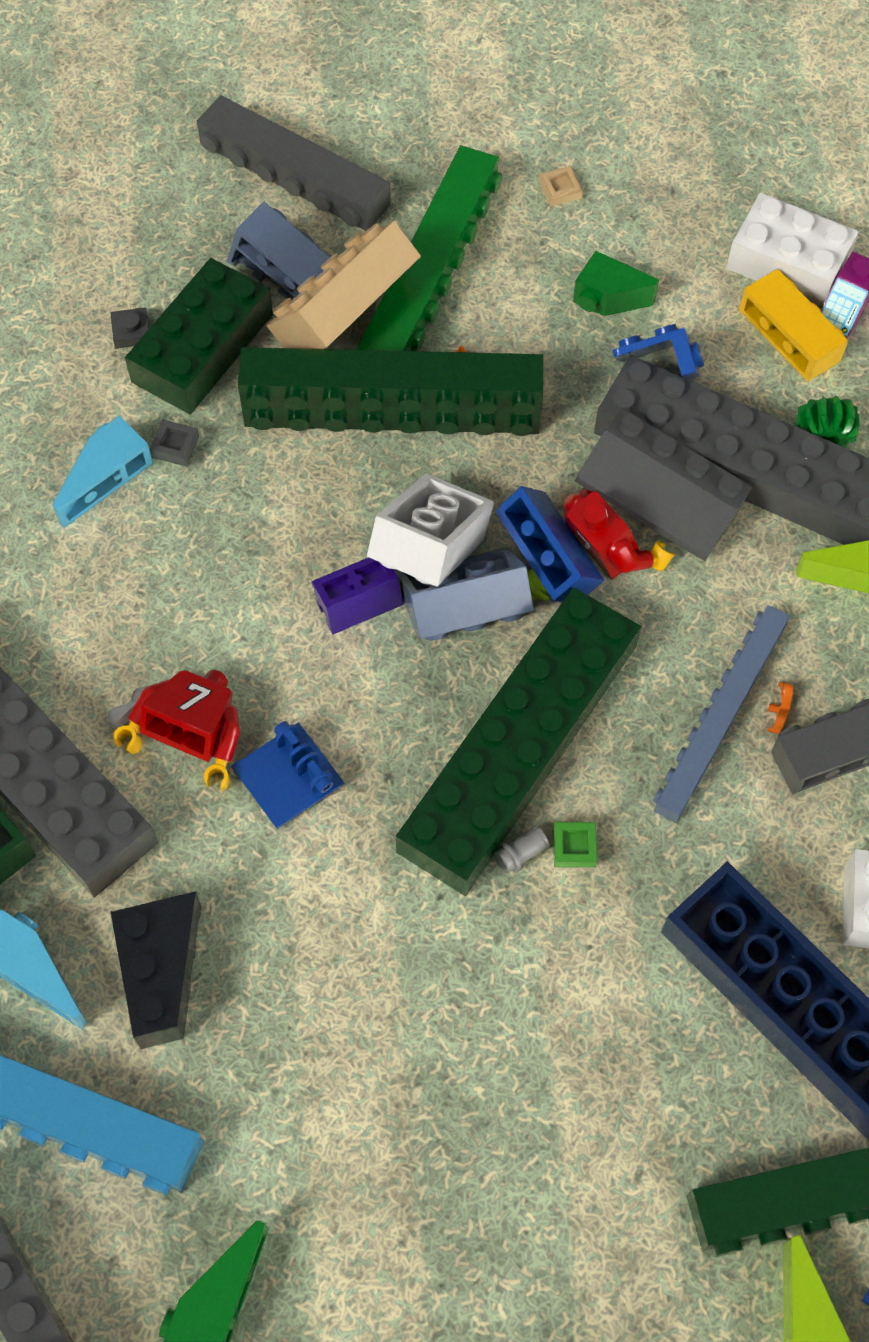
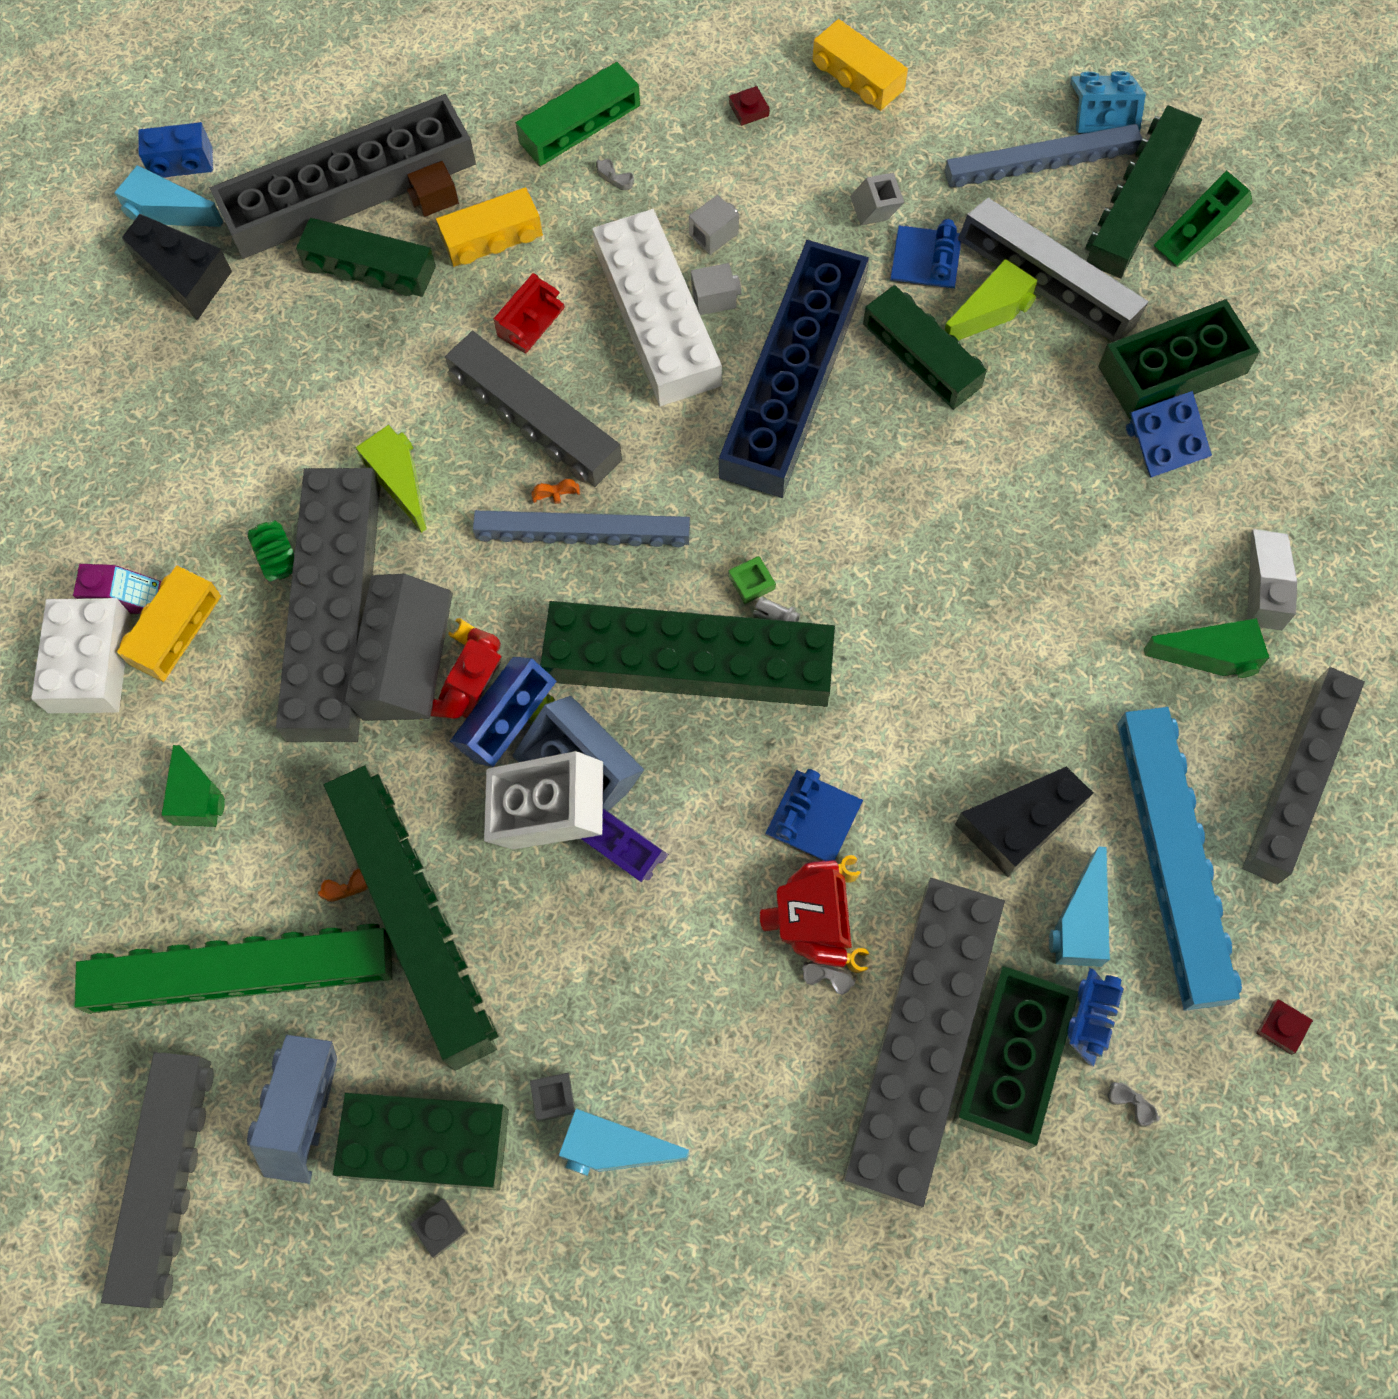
camera: 115 degrees left, 5 degrees up
tan brick [266,221,421,349] -> none
tan tile [539,166,583,206] -> none
blue bracket [612,324,704,380] -> none

